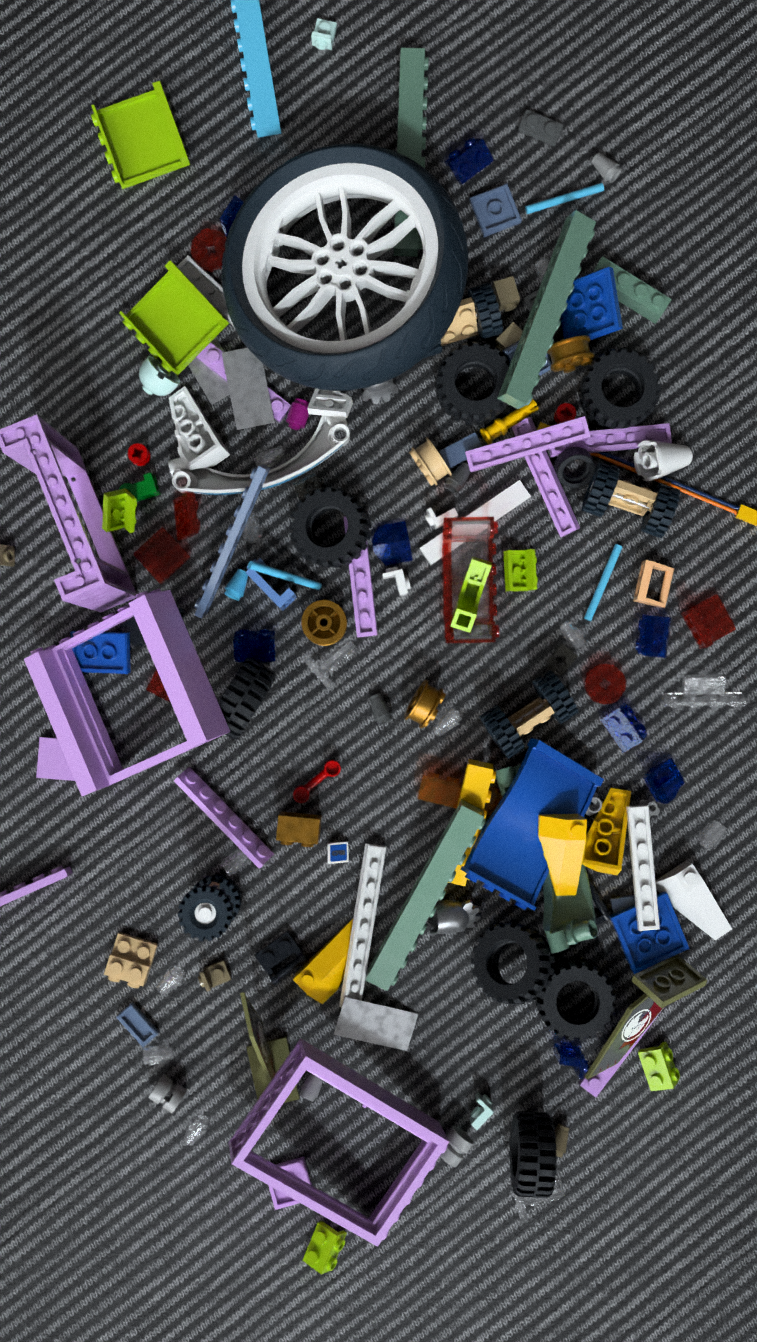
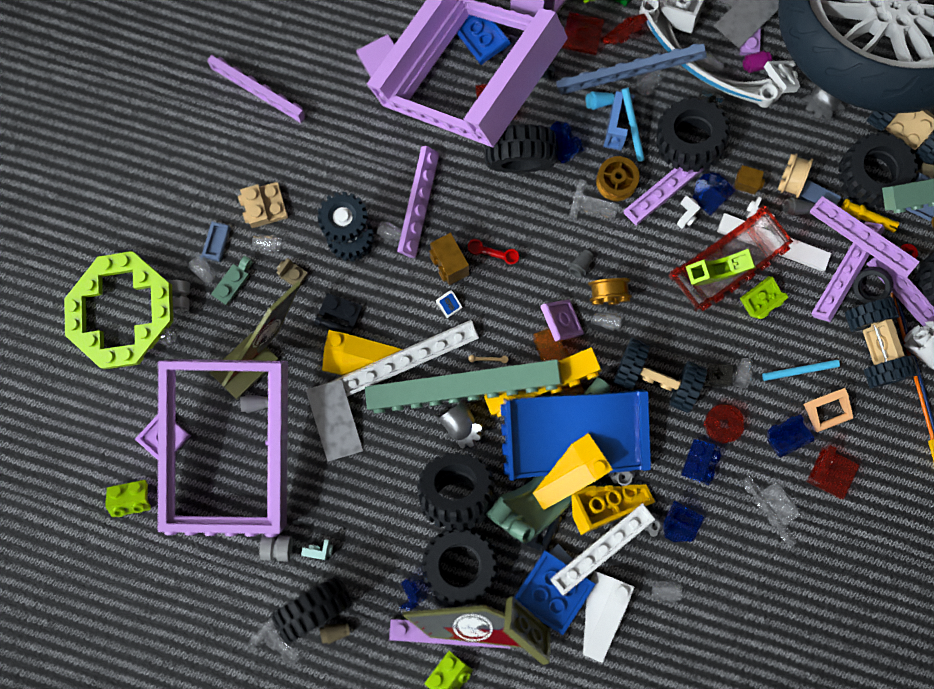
camera: 55 degrees right, 10 degrees down
none -> plate [64,251,174,369]
none -> sand green plate [211,255,253,306]
none -> tan hinge [468,355,508,364]
none -> lavender tile [540,299,584,341]
none -> pearl gold brick [733,165,765,195]

